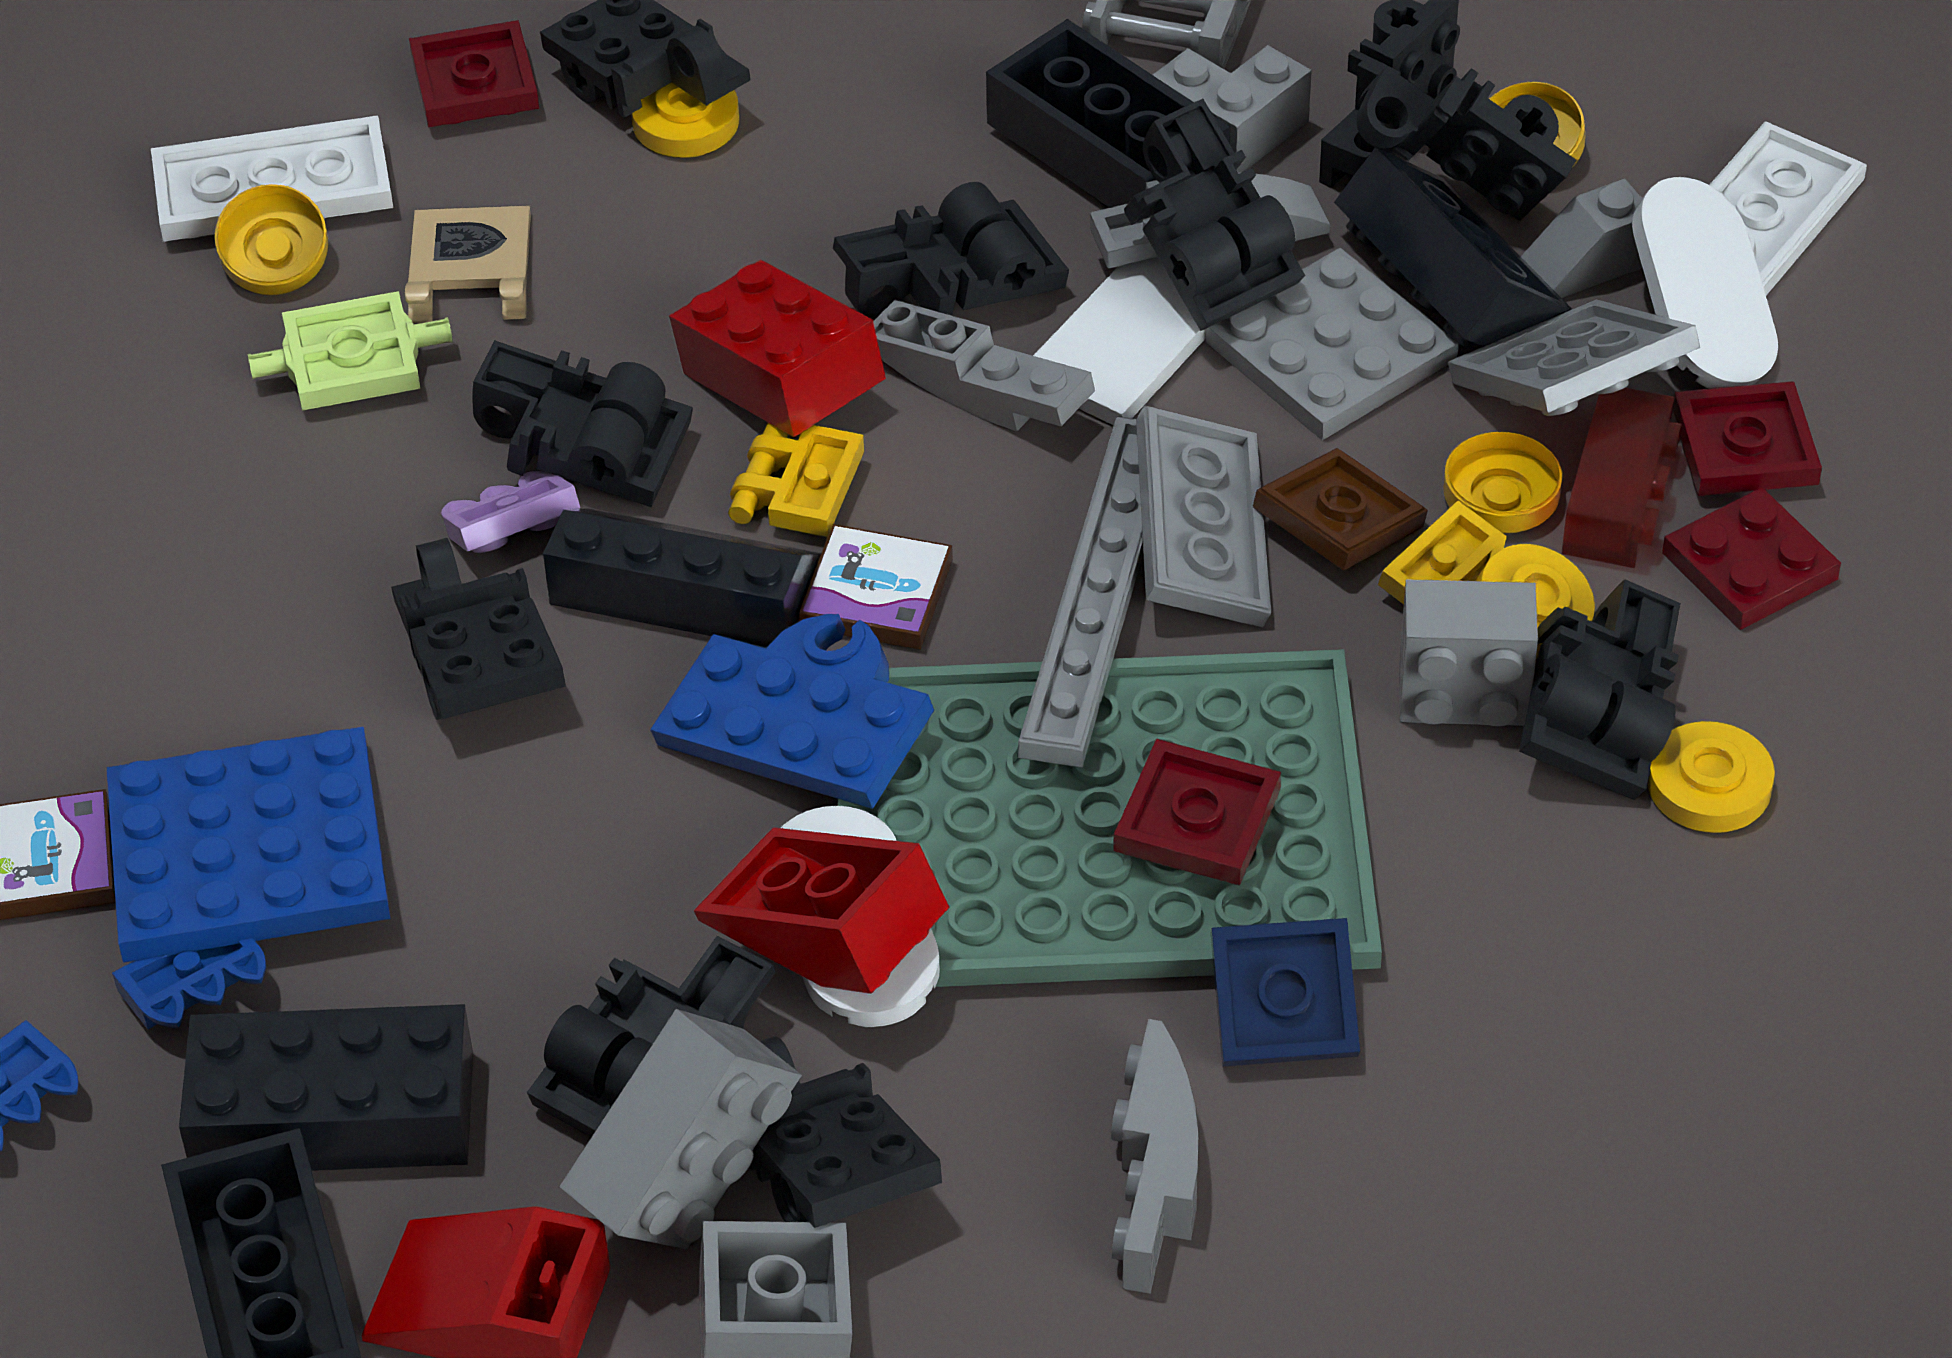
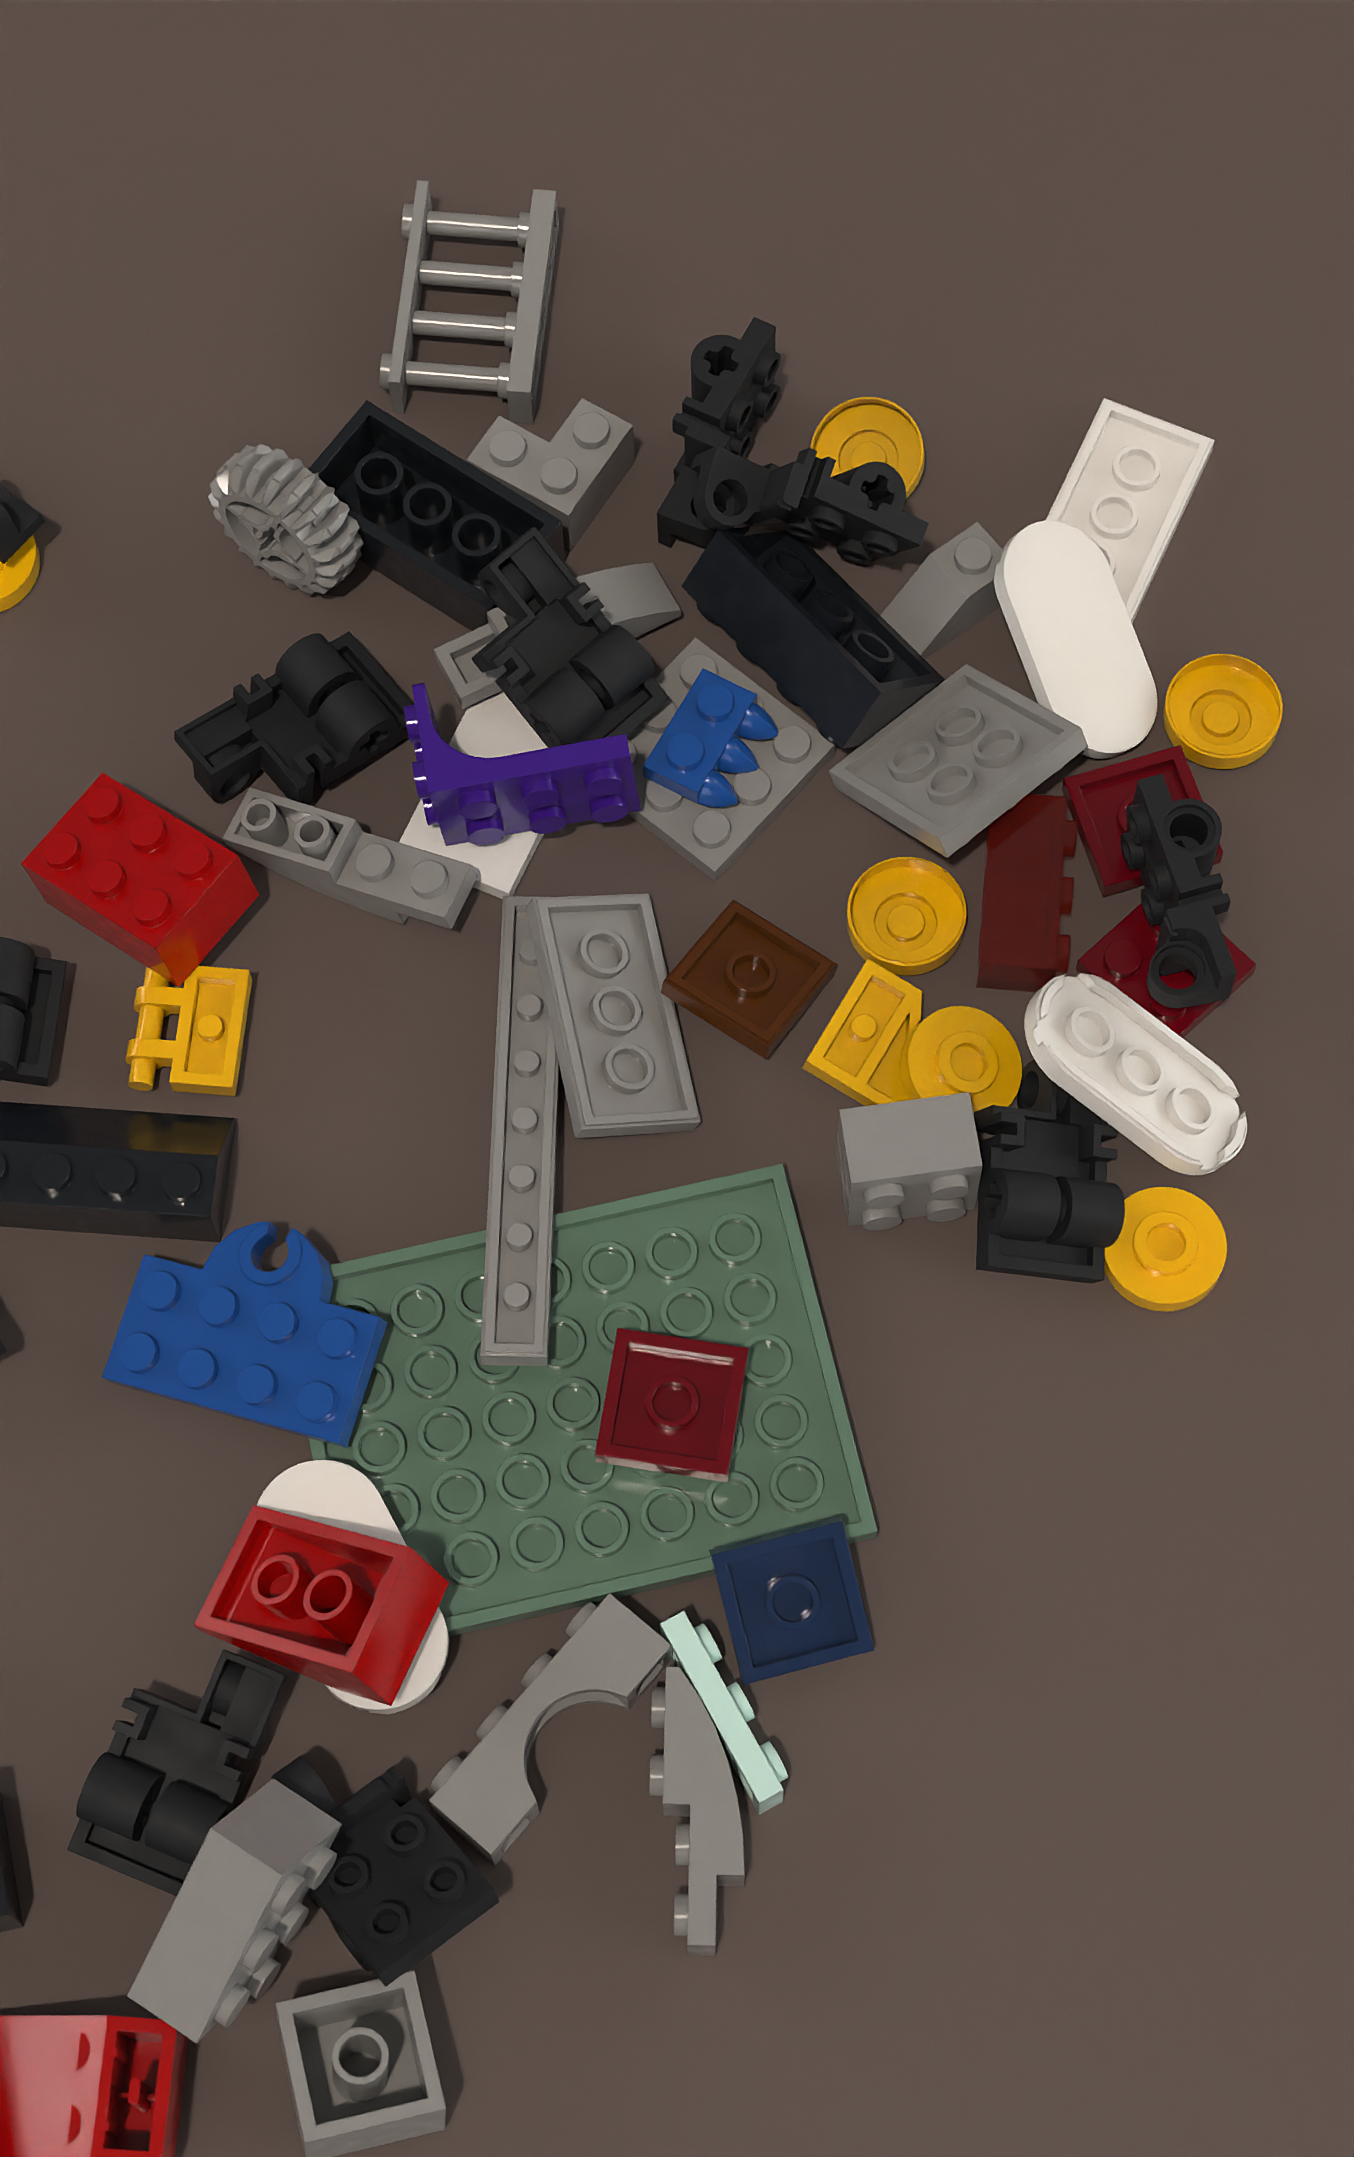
camera: 10 degrees left, 20 degrees up
tile [799,524,953,650] -> none
none -> light grey gear [208,444,364,595]
none -> dark purple bracket [404,683,641,846]
none -> light grey arch [429,1593,673,1866]
none -> blue plate [643,668,779,808]
none -> light aqua plate [660,1611,788,1815]
none -> white tile [1024,973,1247,1175]
none -> black plate [1120,774,1237,1008]
none -> yellow piece [1163,654,1283,769]

